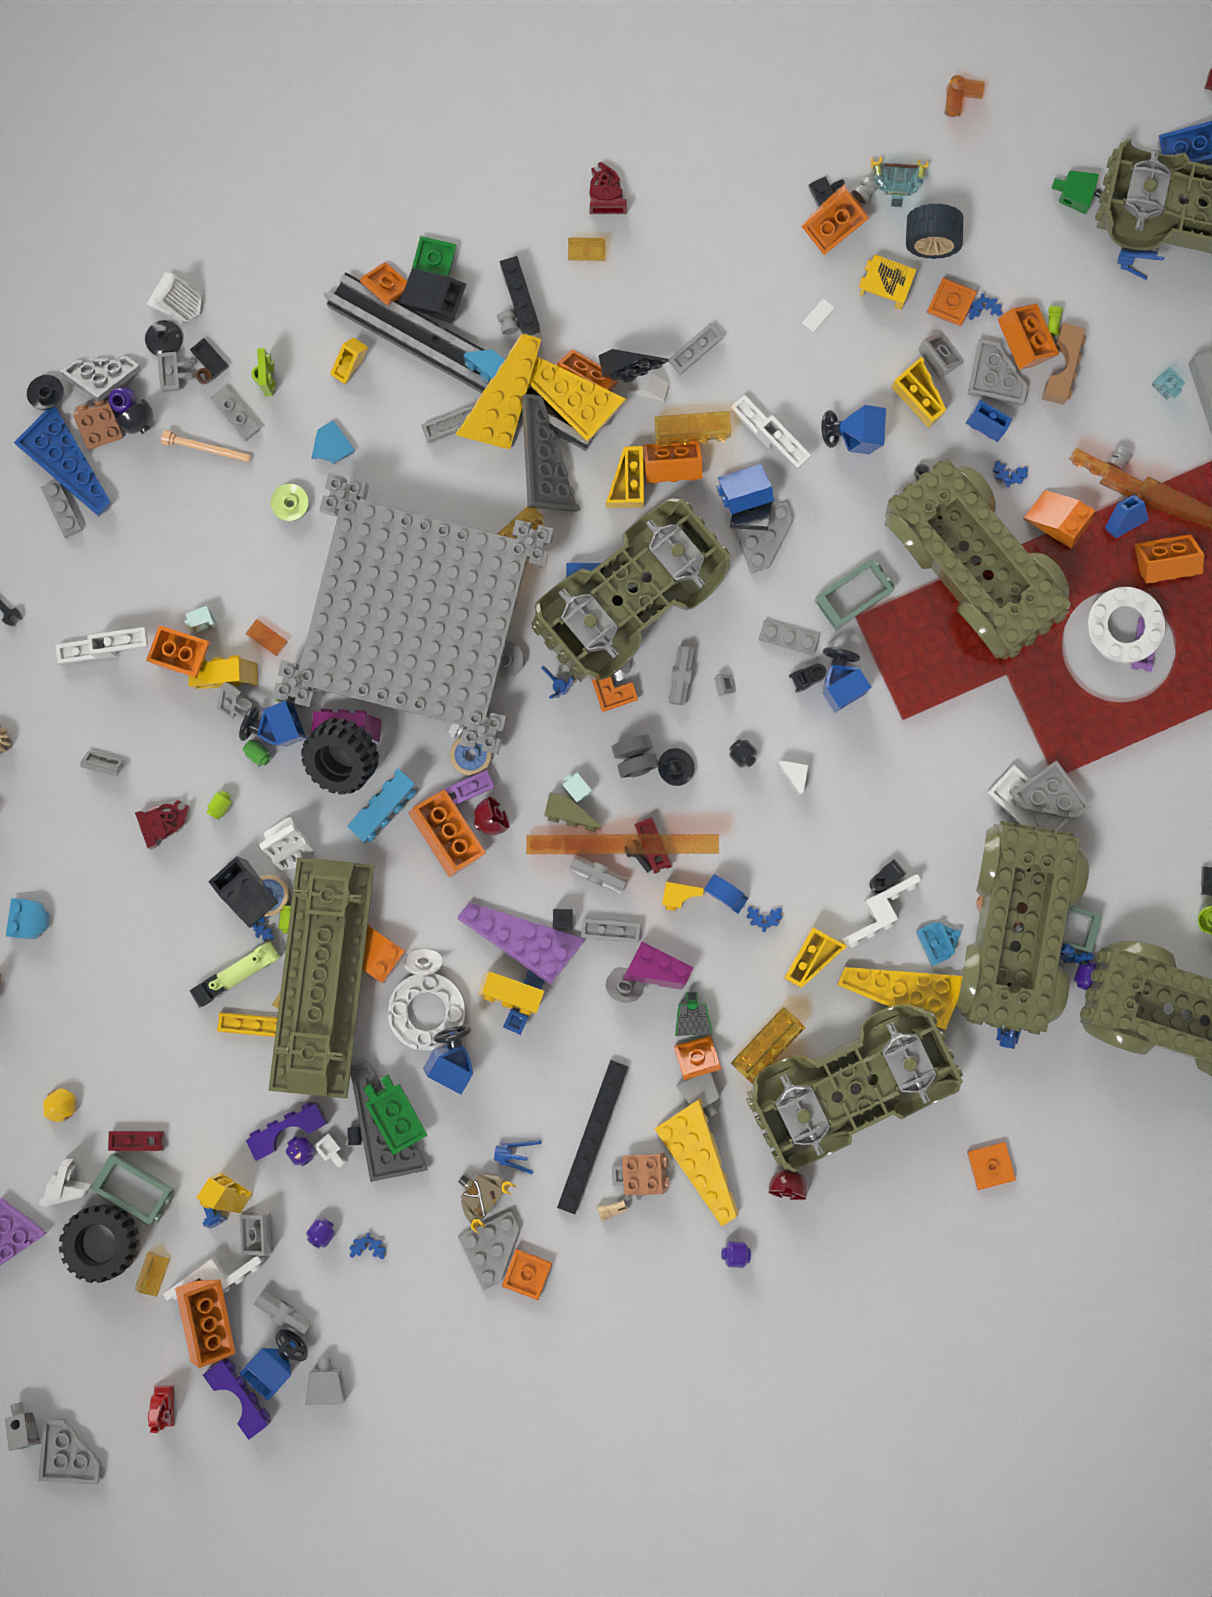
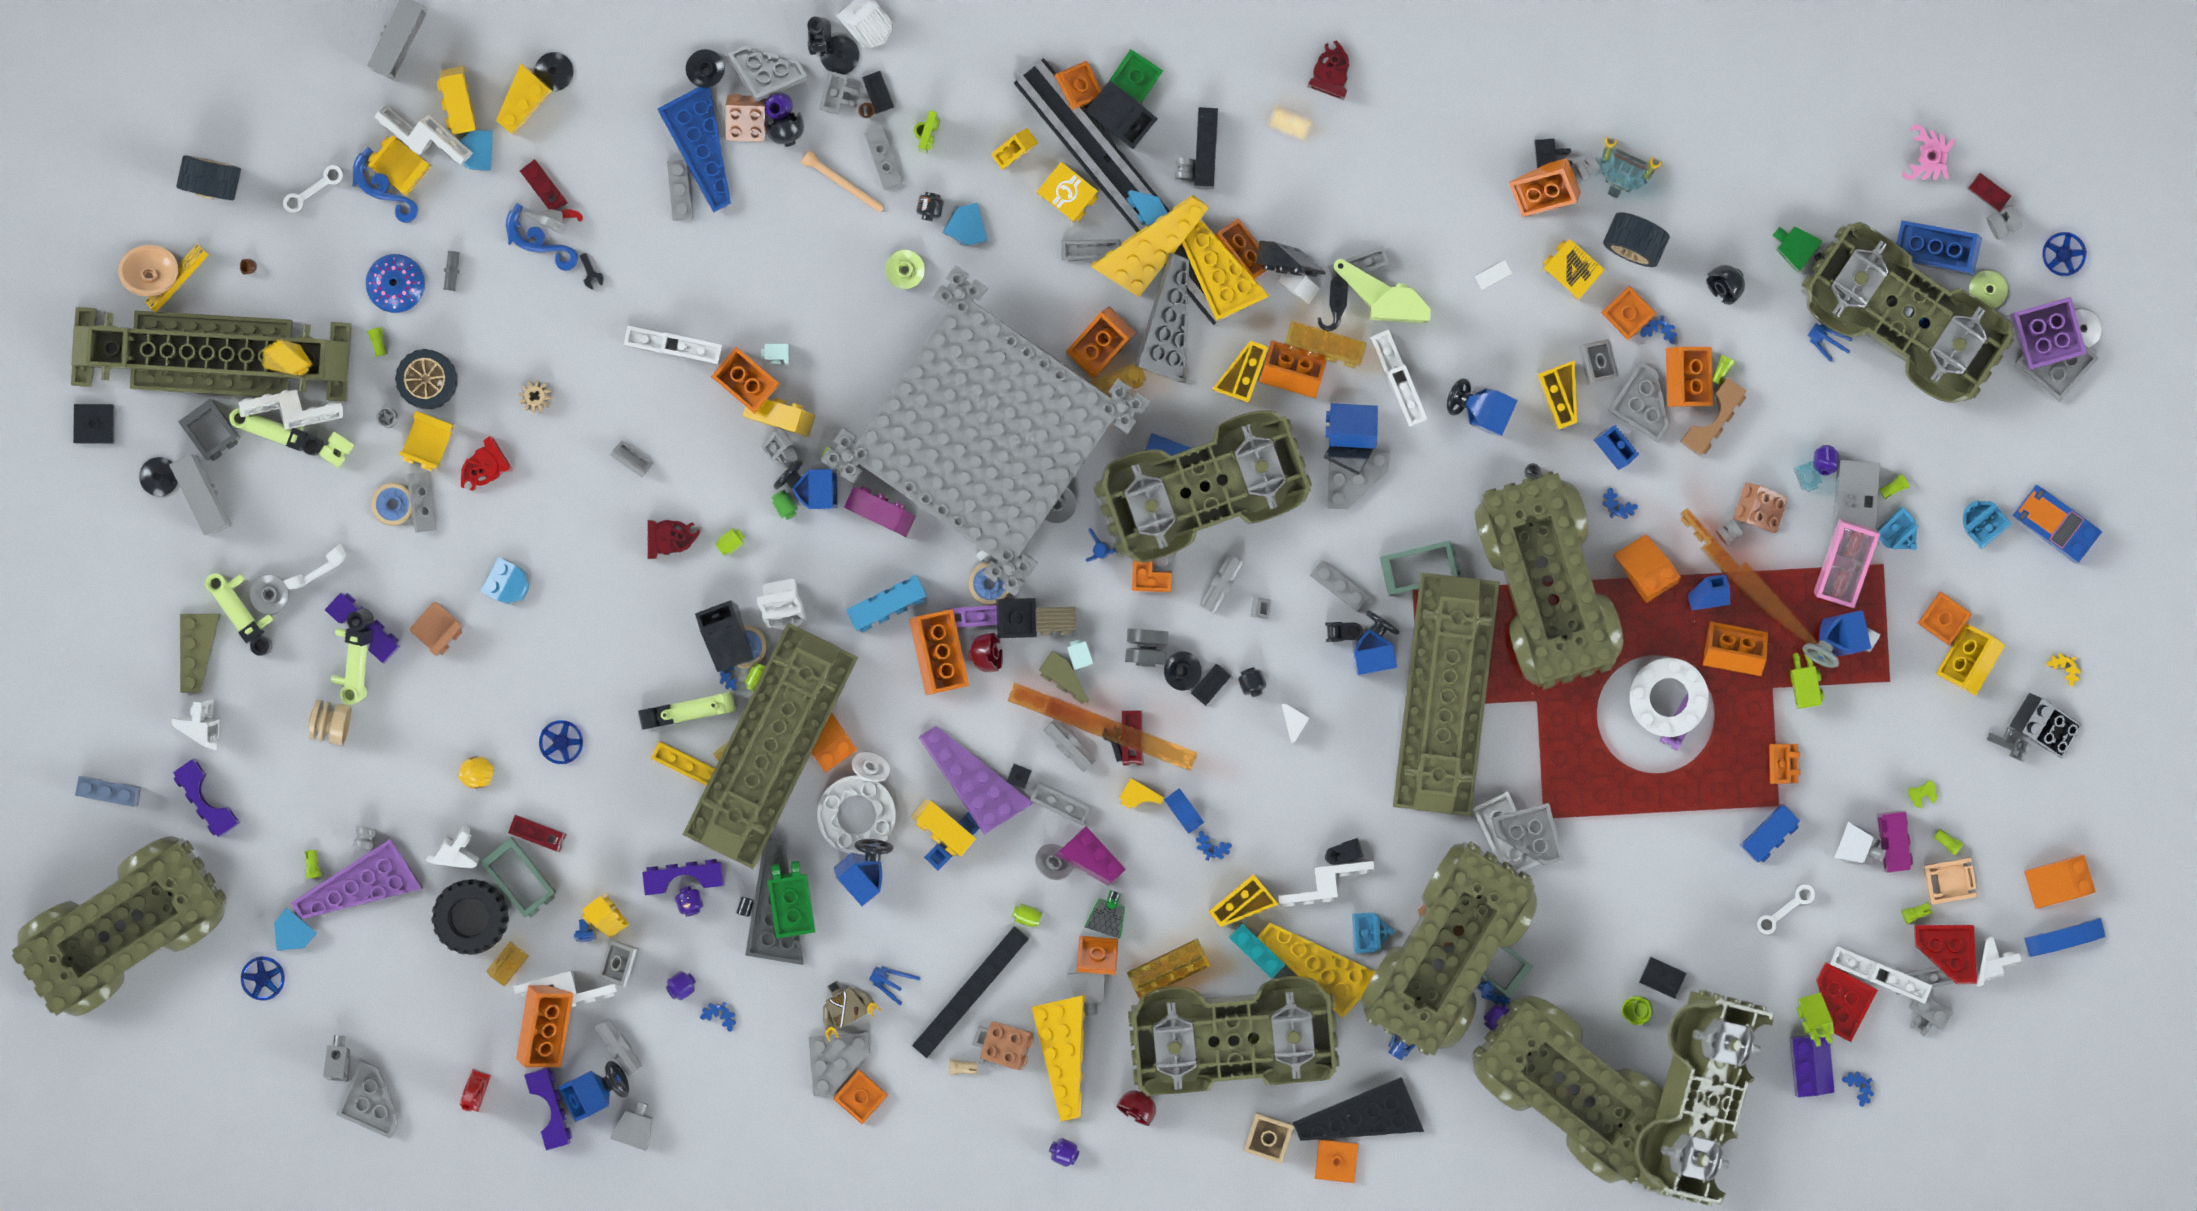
camera: 15 degrees right, 5 degrees up
clear orange plate [245,619,288,657] -> none
black tyre [301,718,379,795] -> none
white plate [313,1133,347,1168] -> none
clear orange piece [944,75,985,117] -> none
none -> clear blue wheel [539,720,583,764]
none -> black piece [807,16,833,55]
none -> black head [916,192,944,222]
none -> black plate [996,598,1037,639]
none -> lime brick [1012,903,1042,928]
none -> dark tan brick [1036,607,1076,635]
none -> yellow panel [1037,162,1098,223]
none -> orange slope [1066,306,1137,379]
none -> black tile [1191,664,1231,706]
none -> teal brick [1229,923,1285,979]
none -> tan brick [1243,1112,1294,1164]
none -> black wing [1293,1077,1424,1141]
none -> yellowish green slope [1317,259,1431,331]
none -> olive piece [1393,572,1499,816]
none -> black cylinder [1706,265,1745,305]
none -> nougat bracket [1733,482,1788,533]
none -> dark purple head [1813,445,1839,476]
none -> bright pink animal [1902,125,1955,180]

